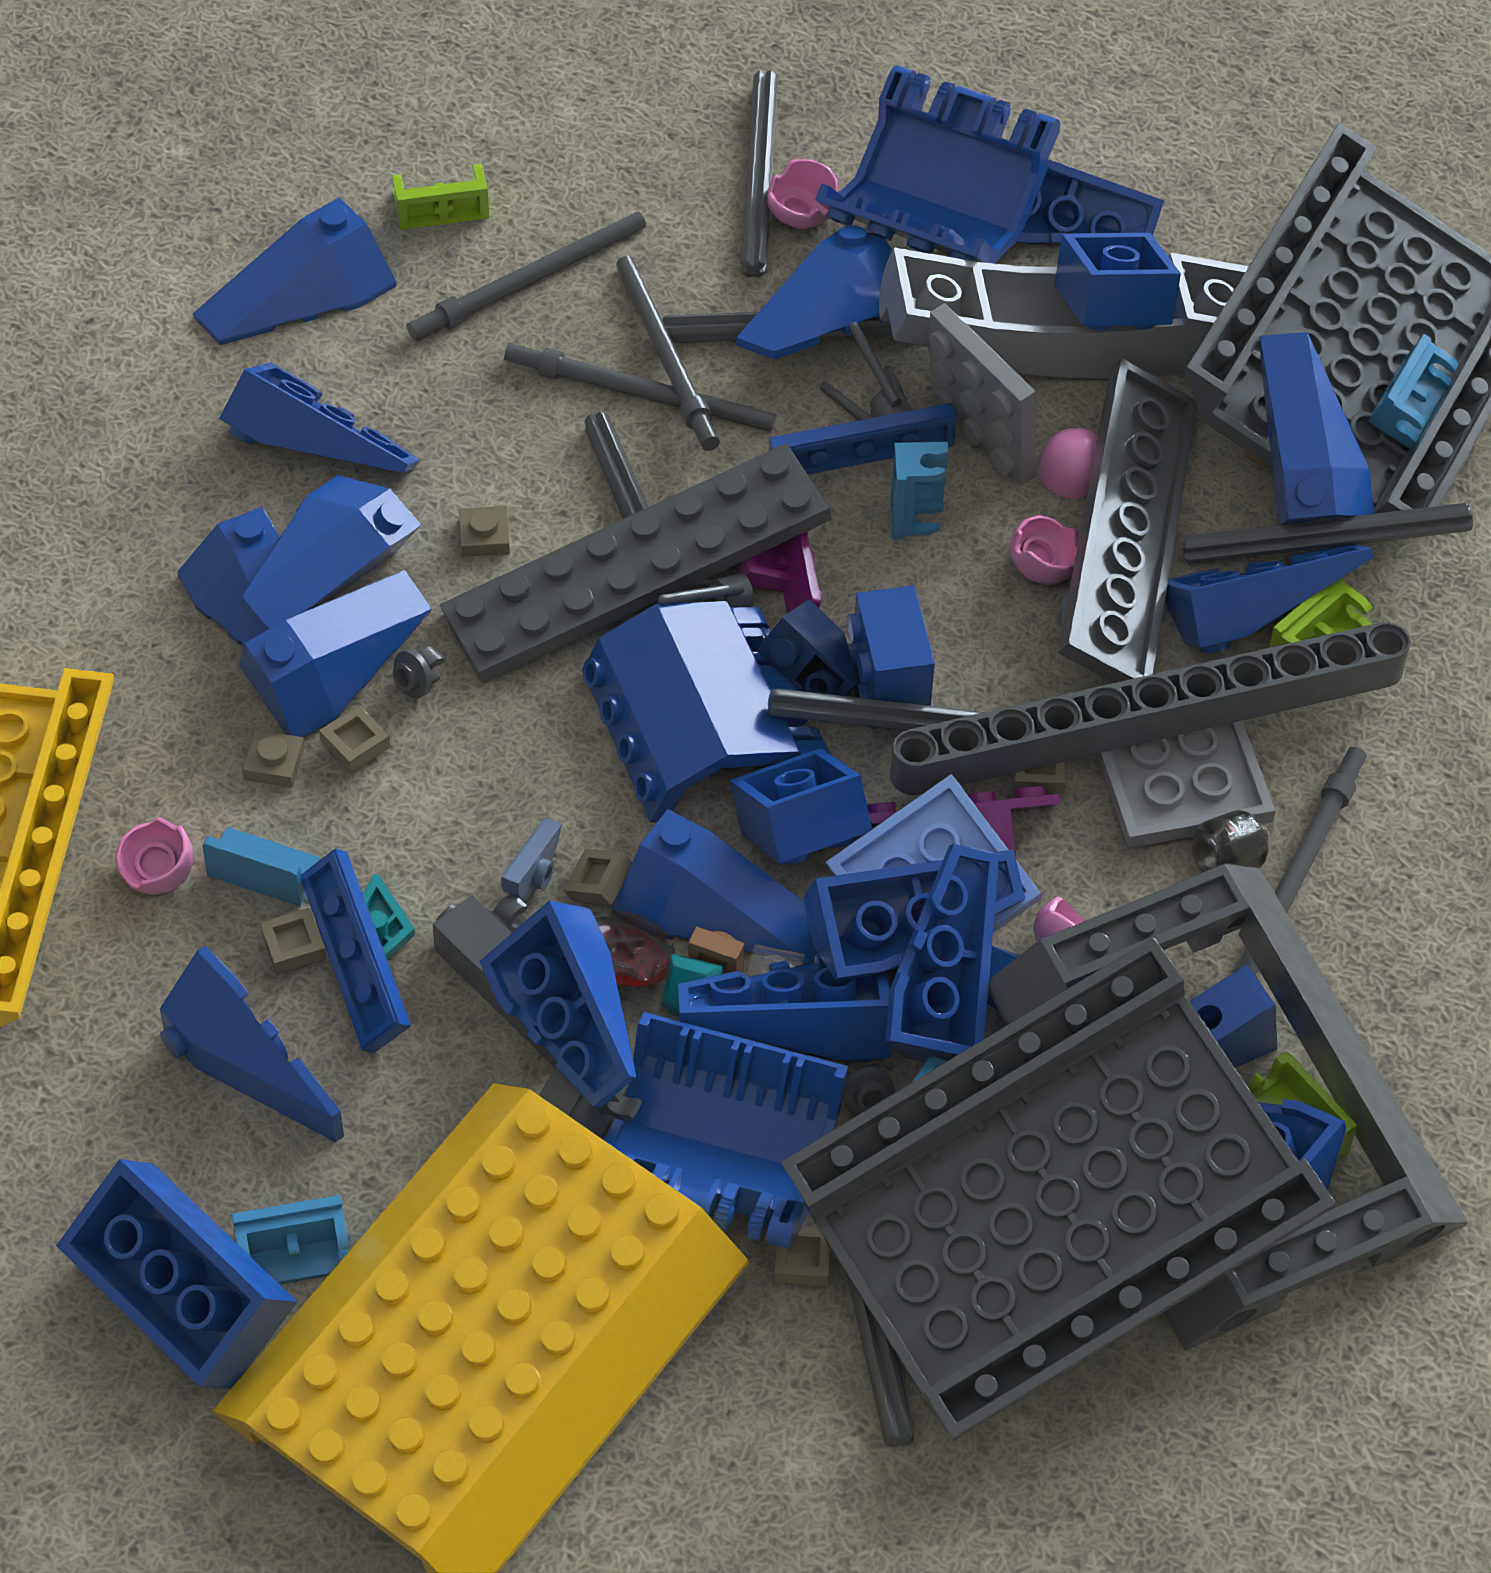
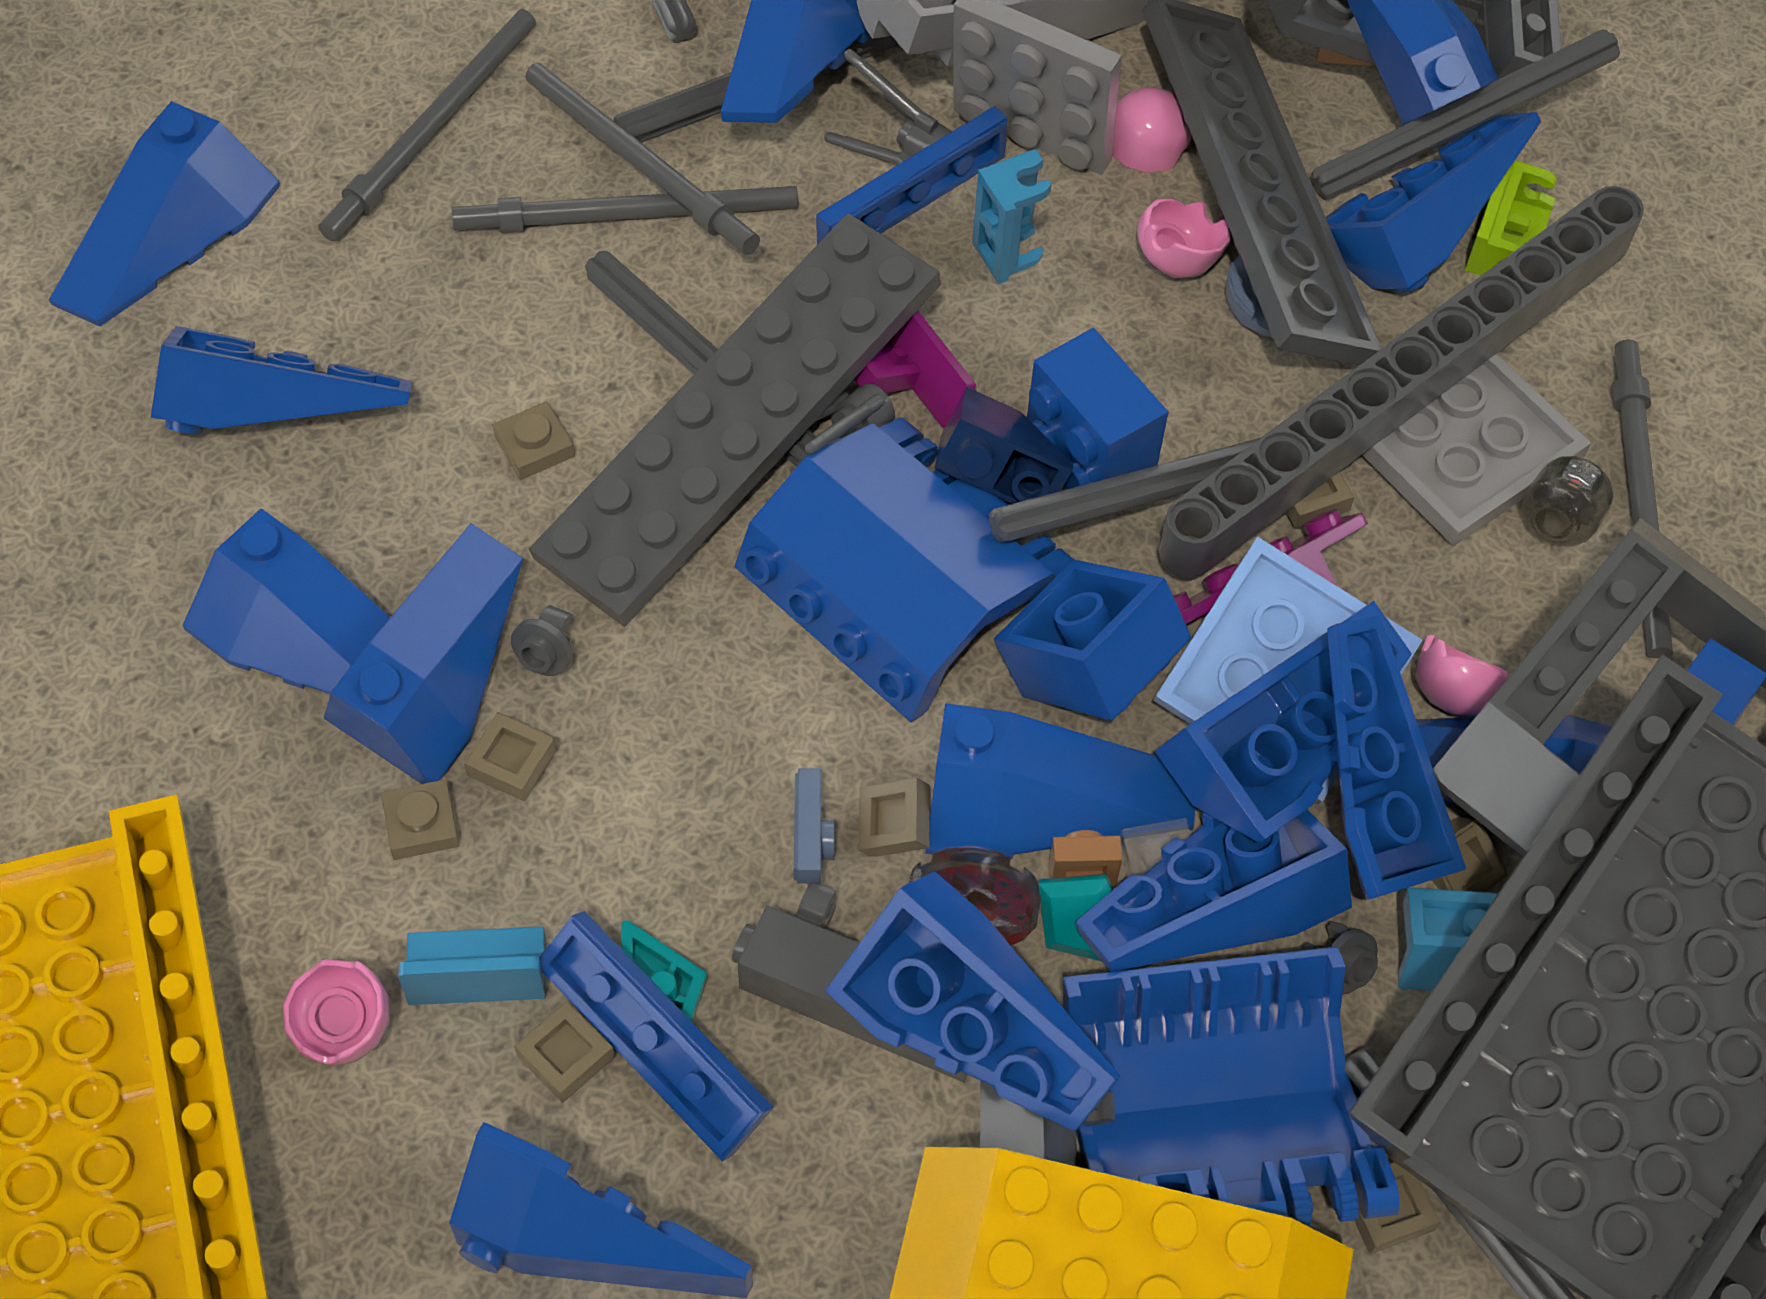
camera: 25 degrees left, 5 degrees up
blue wedge [238,475,421,632] -> none
lime hinge [392,163,489,230] -> none

